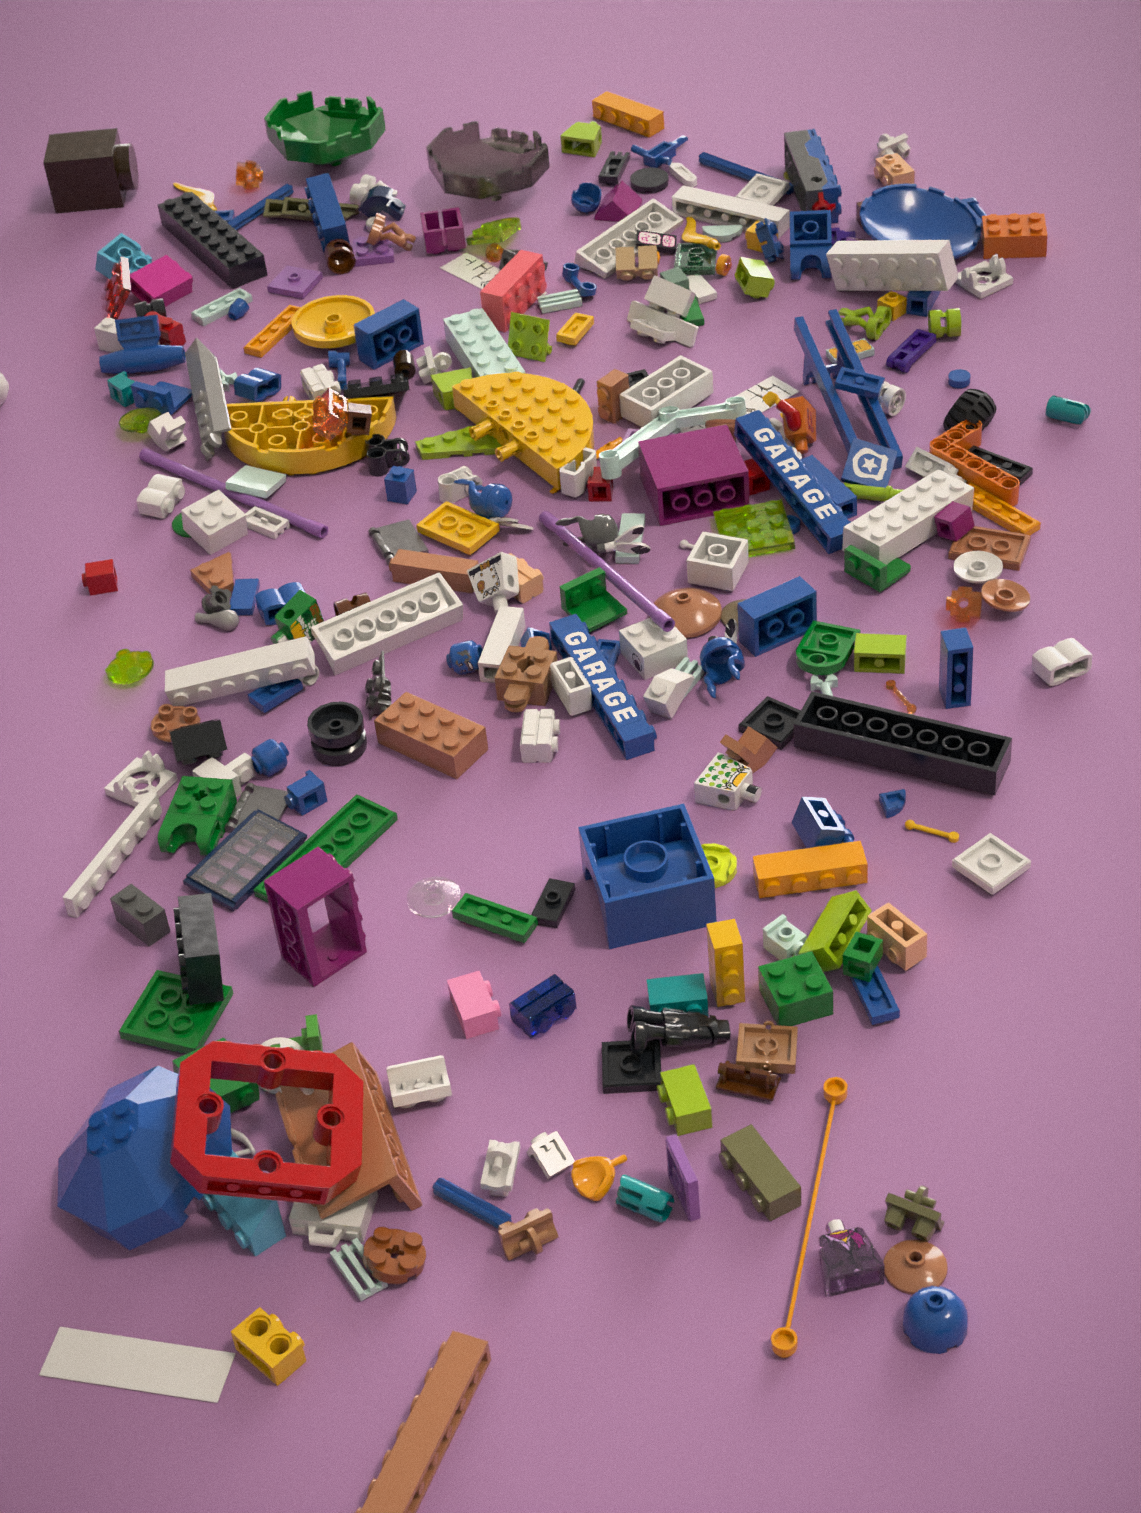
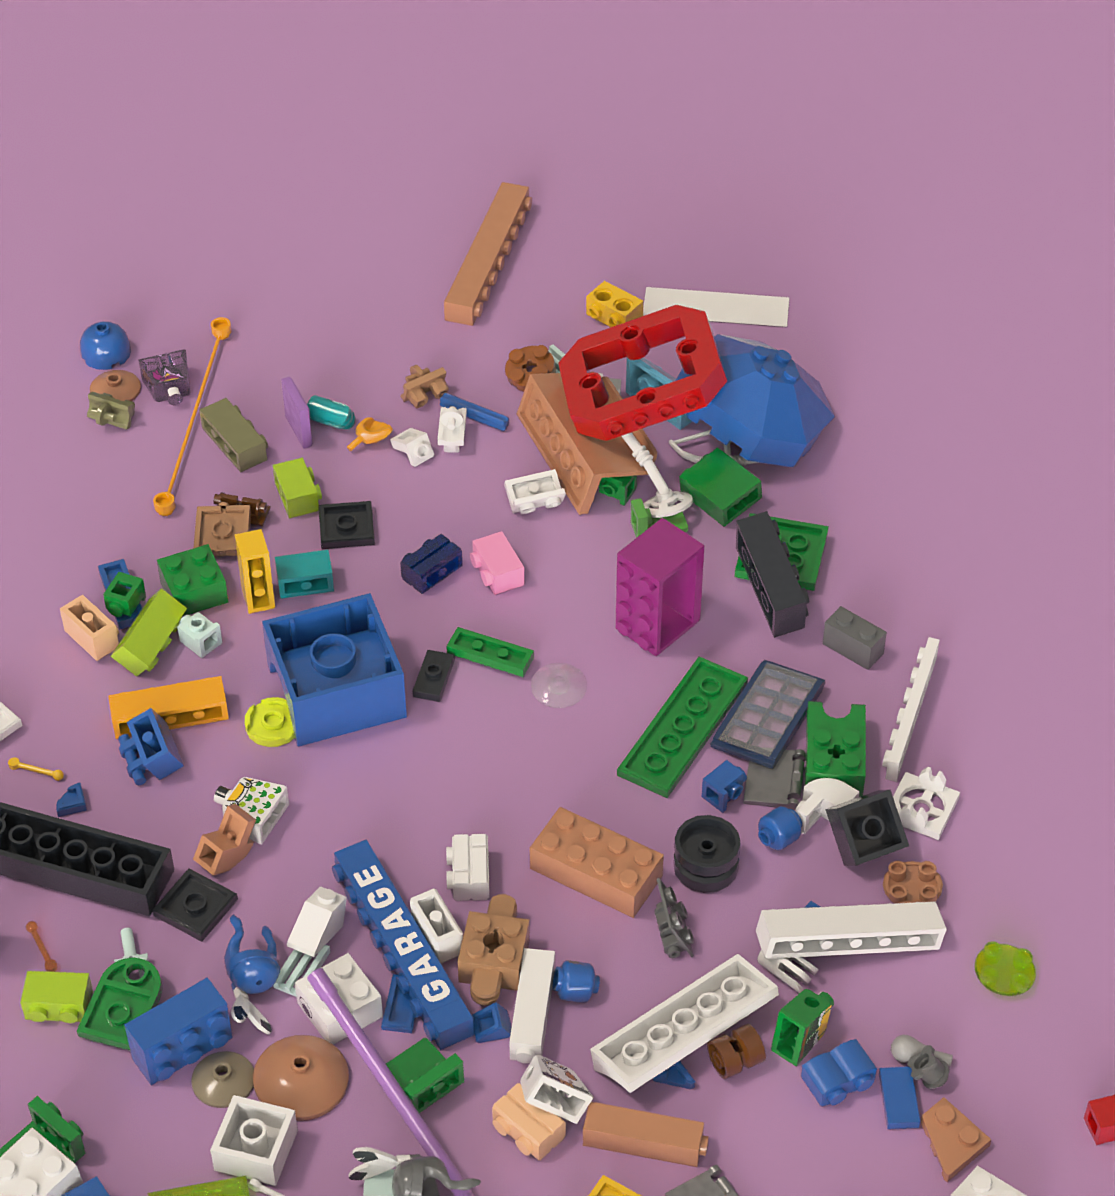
camera: 170 degrees right, 5 degrees up
black piece [627,1005,731,1055] -> none

